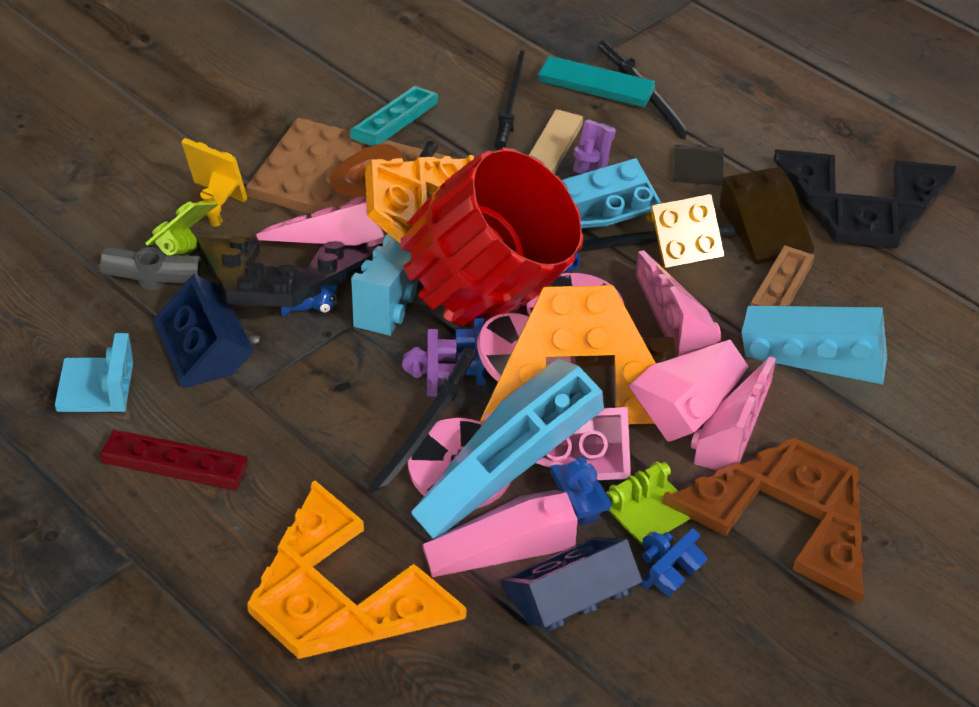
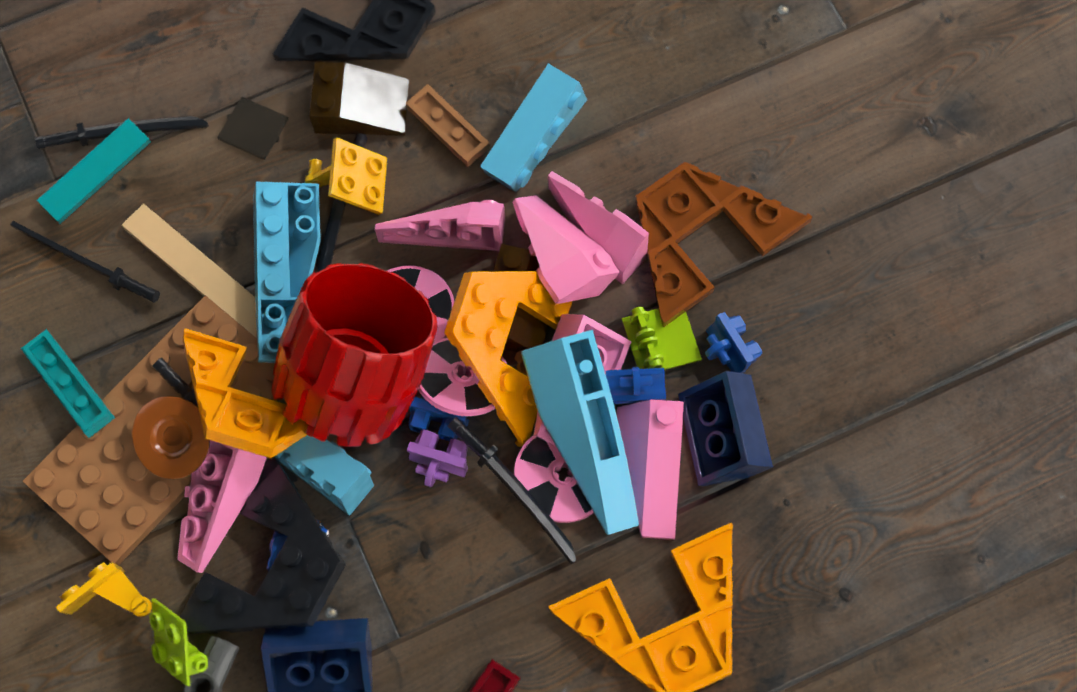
camera: 65 degrees left, 25 degrees up
medium lavender hips [573,119,616,174] -> none

